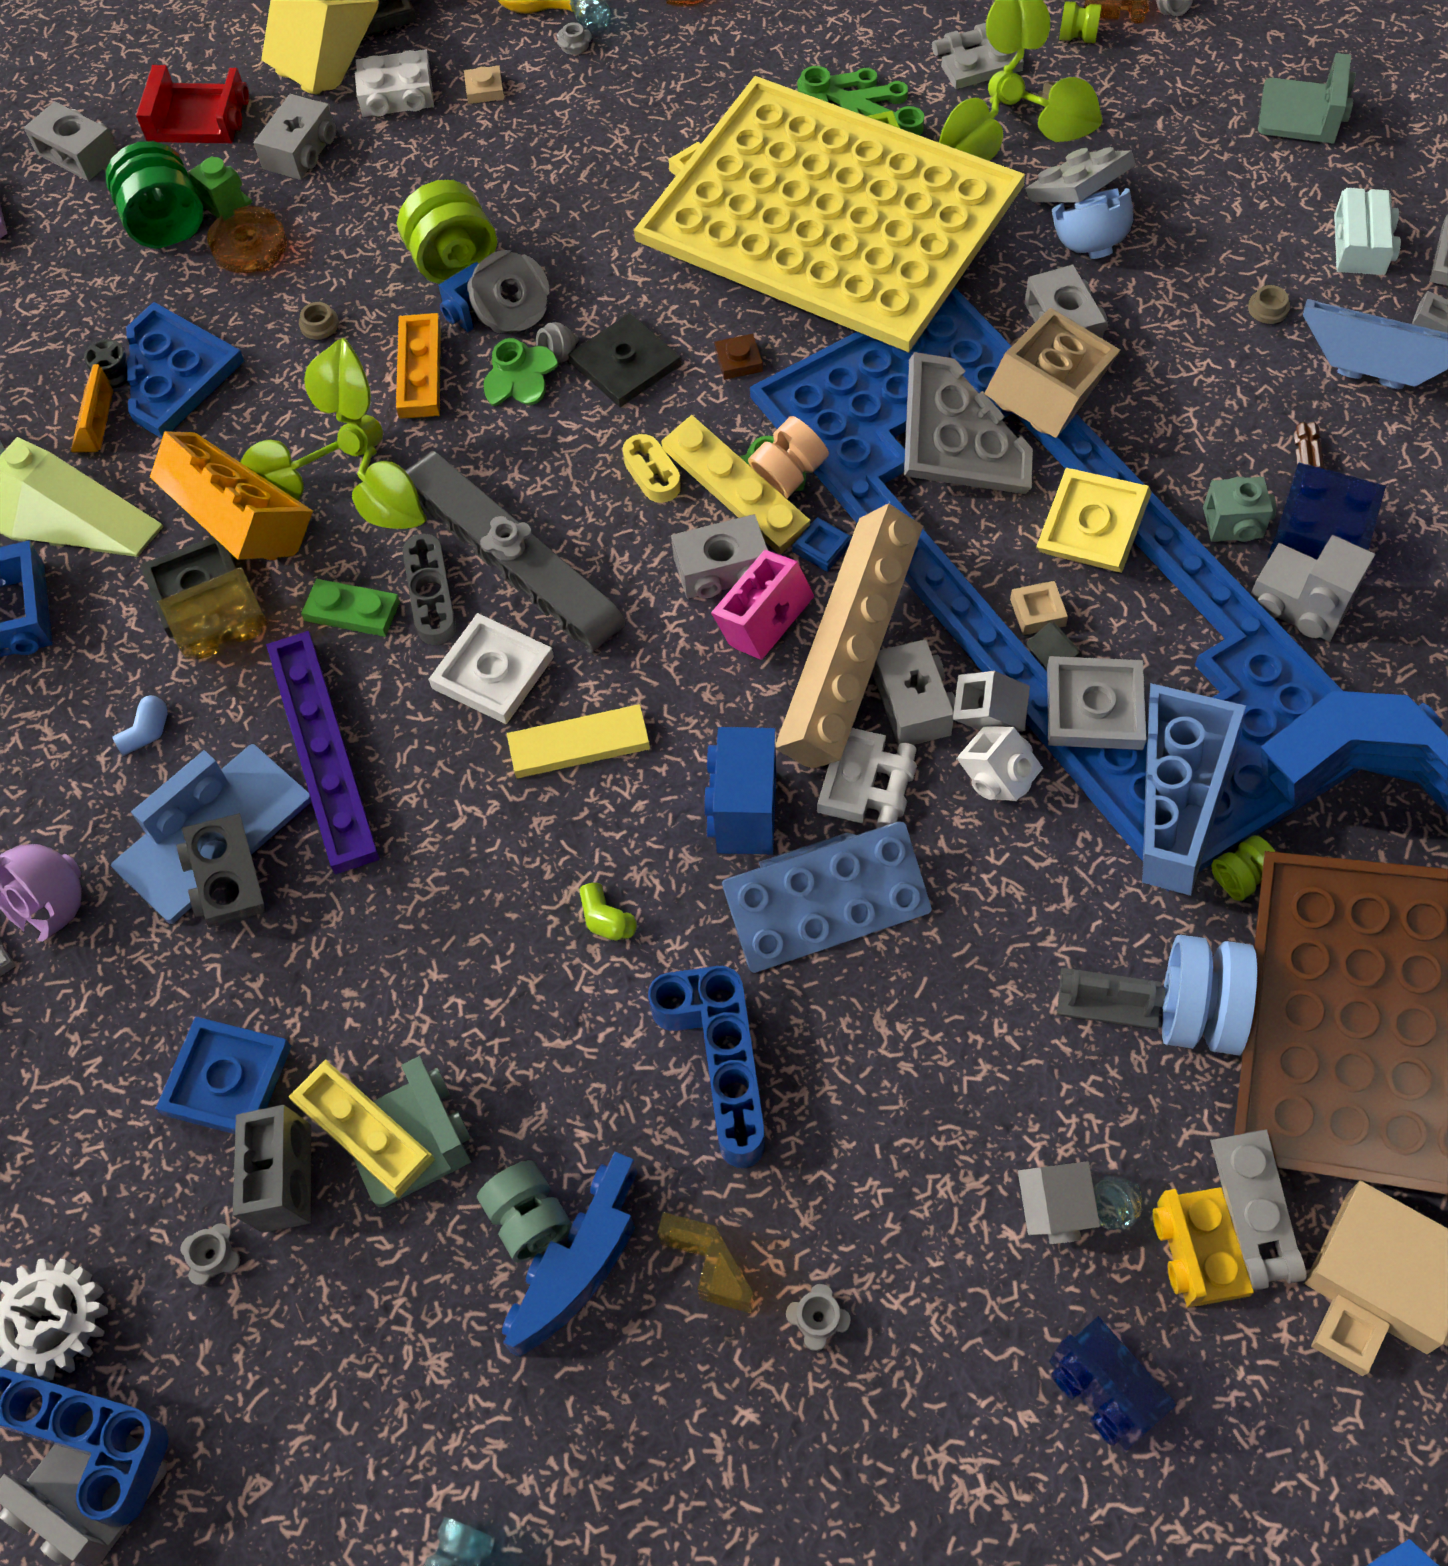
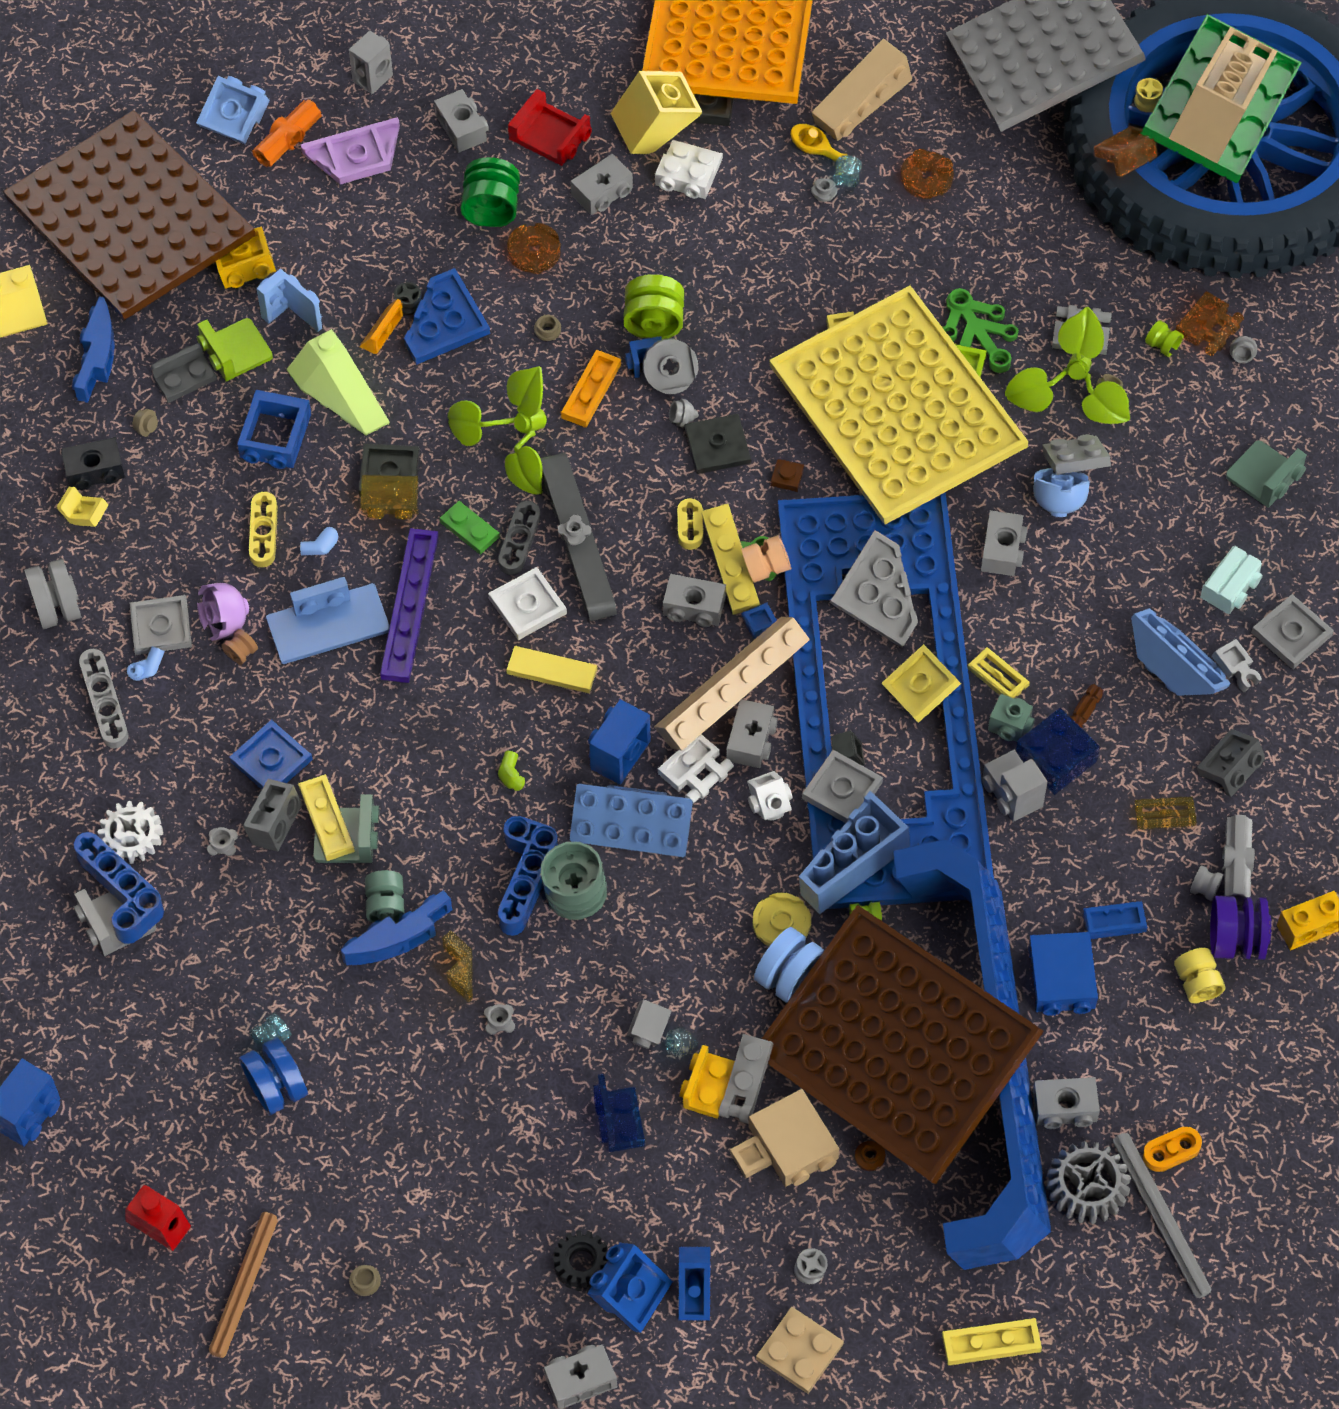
camera: 25 degrees right, 0 degrees up
light orange wedge [150,431,313,560] -> none
dark grey brick [176,813,266,928] -> none
bright green brick [188,156,252,222] -> none
tan plate [464,66,504,104] -> none
bright green plate [484,338,558,406] -> none
dark pink brick [711,550,814,660] -> none
light grey brick [953,671,1030,731] -> none
tan slope [984,308,1120,438] -> none
tan plate [1010,581,1068,635] -> none
dark grey hinge [1057,968,1165,1030] -> none
dark tan plate [1248,285,1290,324] -> none
none -> medium nougat wheel [221,629,258,665]
none -> light yellow beam [249,492,277,567]
none -> sand green wheel [540,842,607,920]
none -> light yellow tile [753,893,811,946]
none -> light yellow tile [968,647,1030,698]

